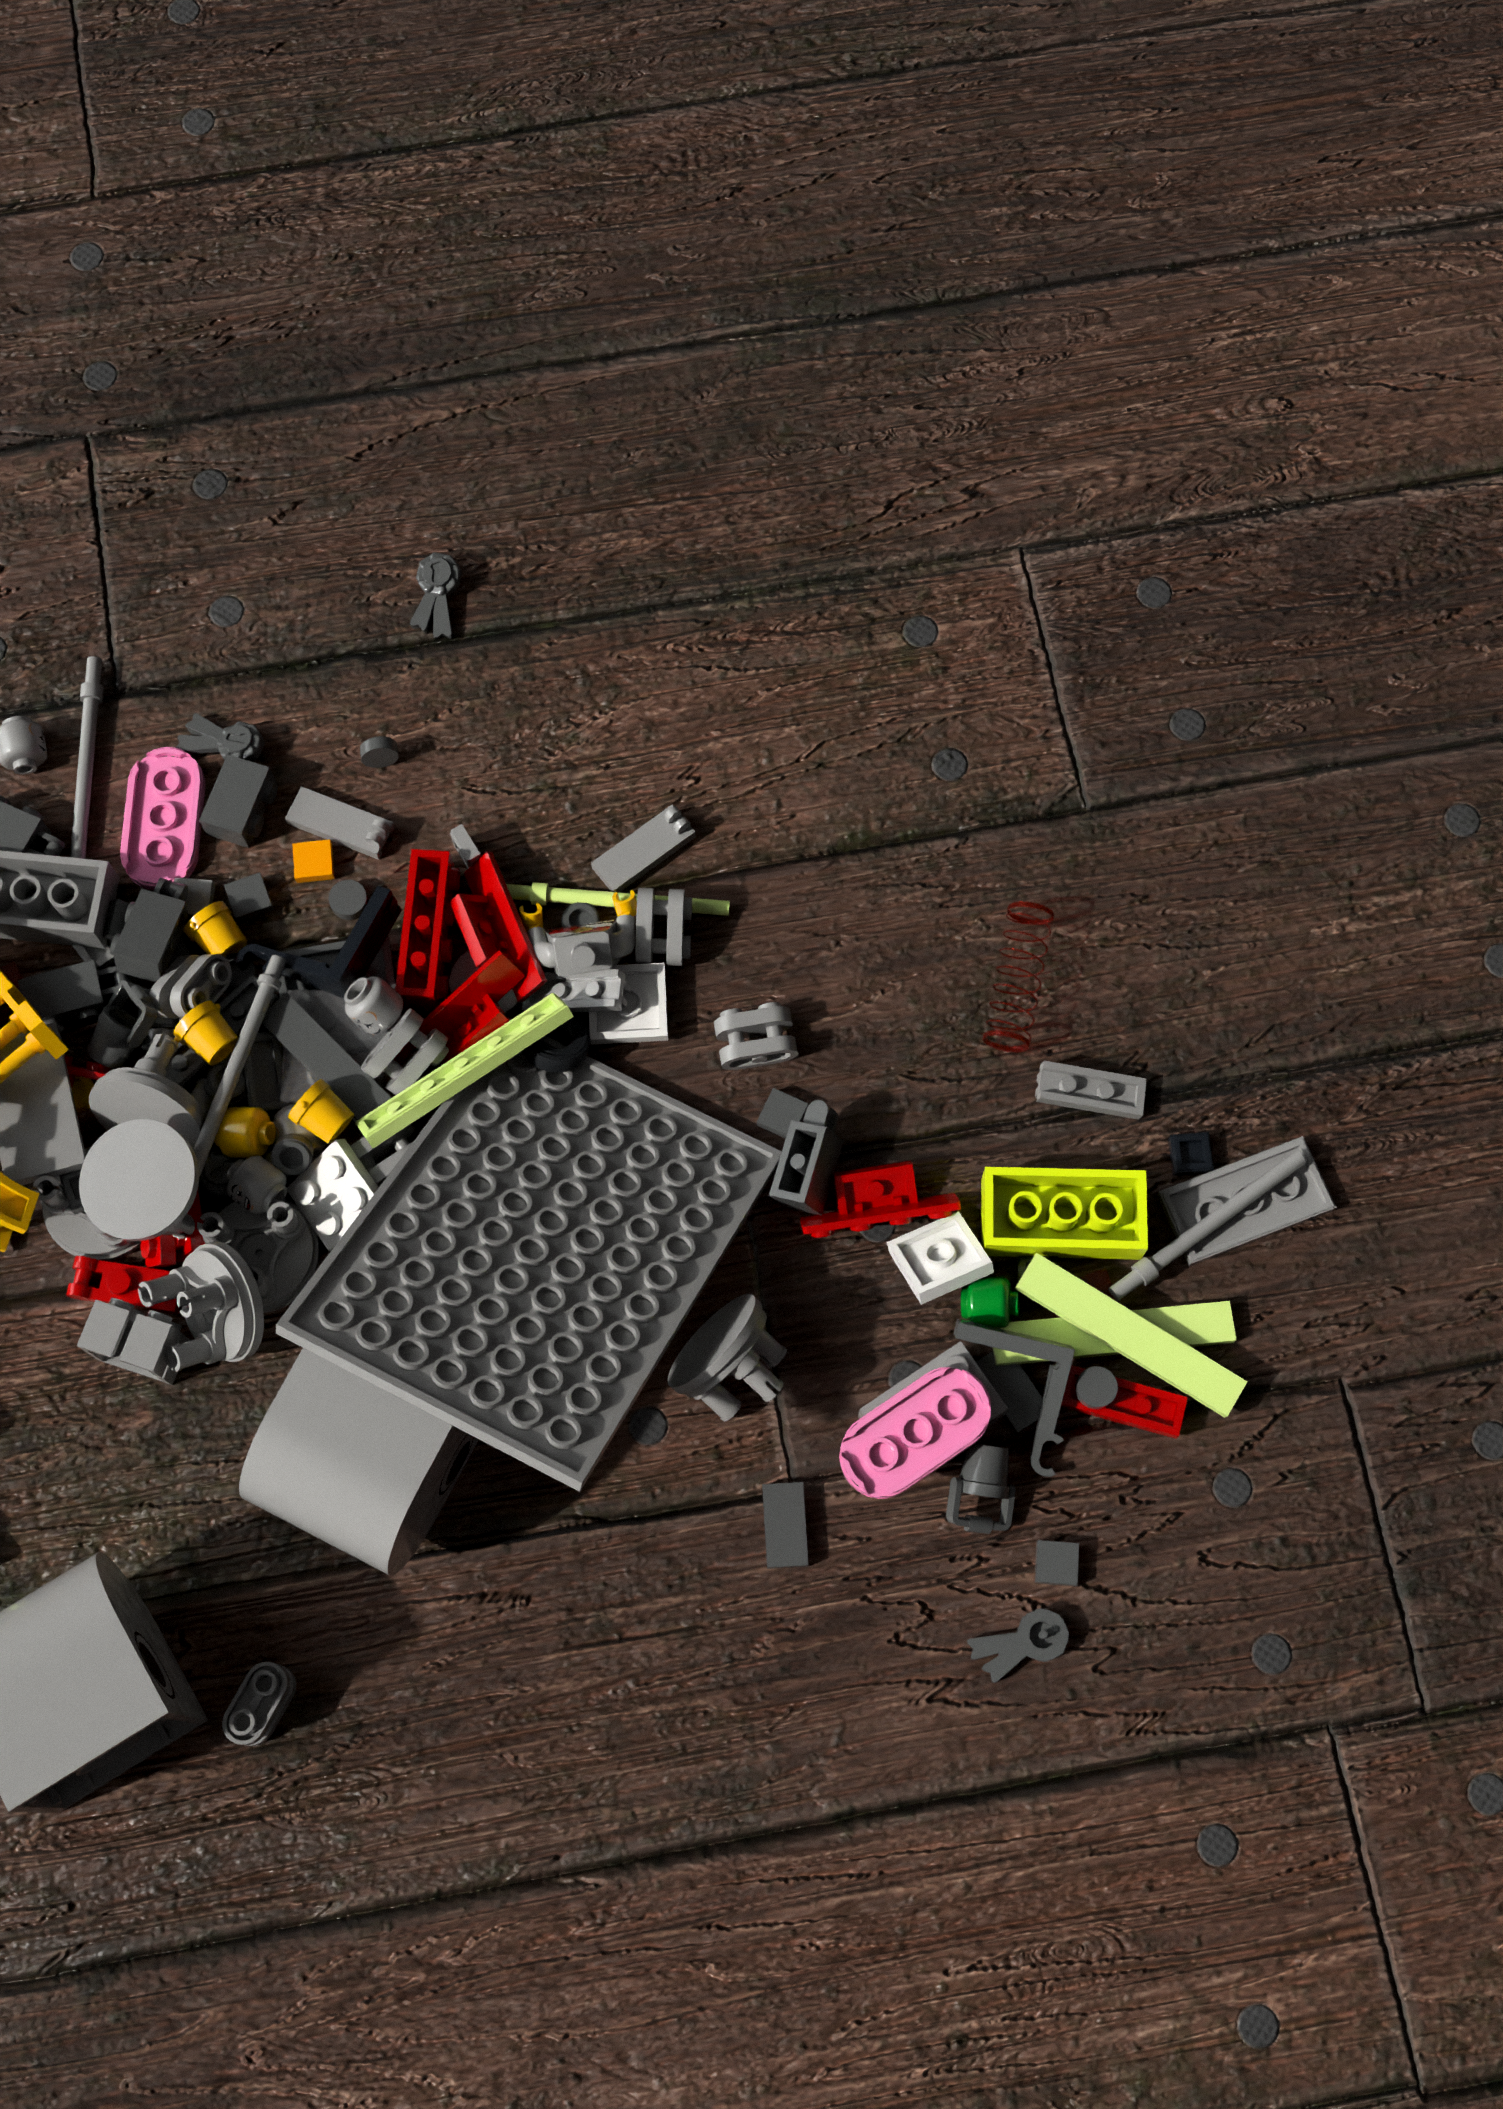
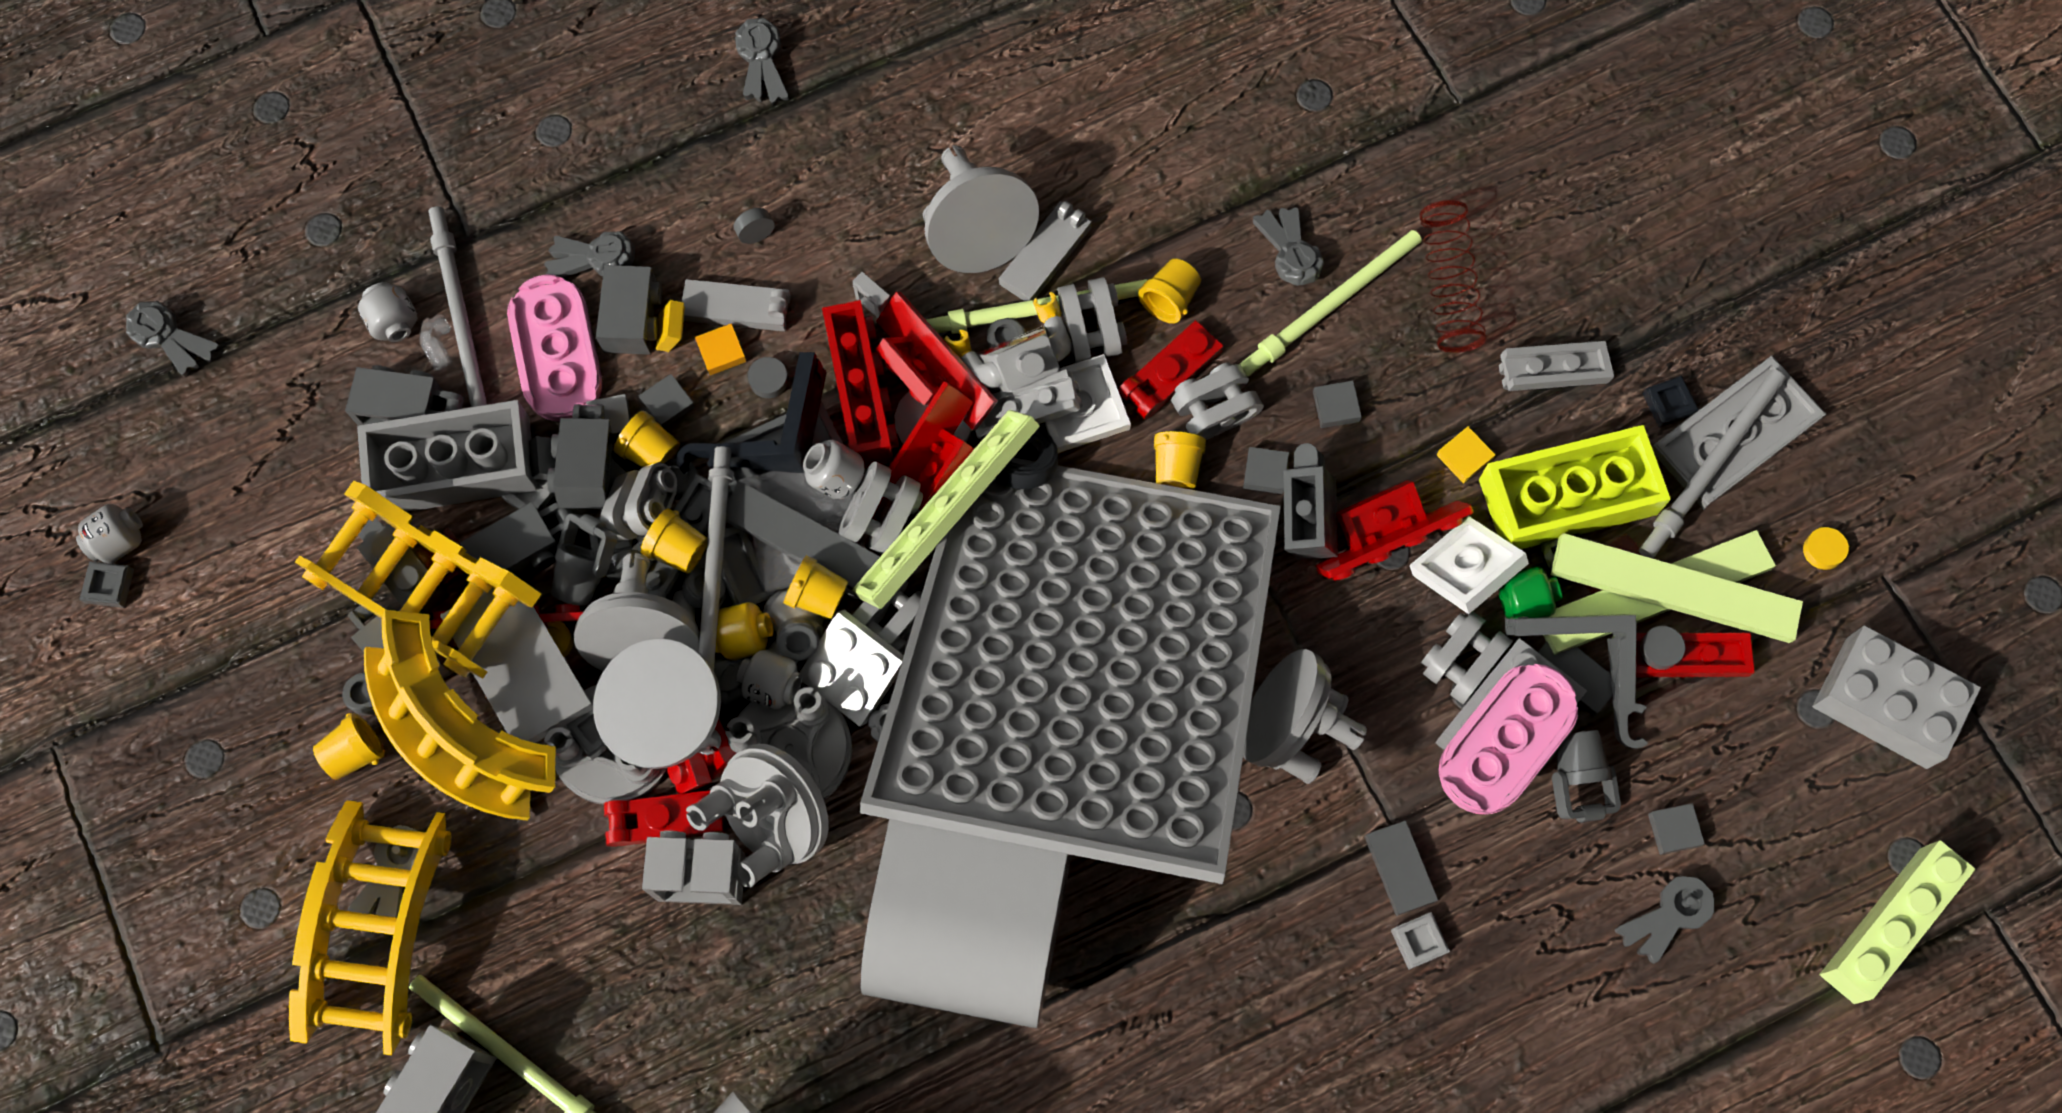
camera: 15 degrees left, 0 degrees up
none -> clear arm [420,314,453,371]
none -> yellow tile [656,300,685,352]
none -> light grey piece [923,145,1039,273]
none -> red plate [1118,320,1223,420]
none -> yellow piece [1138,259,1201,323]
none -> yellow piece [1154,431,1206,489]
none -> yellowish green bar [1239,230,1422,377]
none -> dark grey piece [1253,207,1324,286]
none -> dark grey tile [1313,381,1361,428]
none -> light grey tile [1391,912,1450,970]
none -> light grey brick [1421,611,1513,704]
none -> yellow tile [1437,427,1495,484]
none -> yellow tile [1803,527,1849,570]
none -> light grey brick [1812,626,1981,769]
none -> yellowish green brick [1819,840,1976,1004]

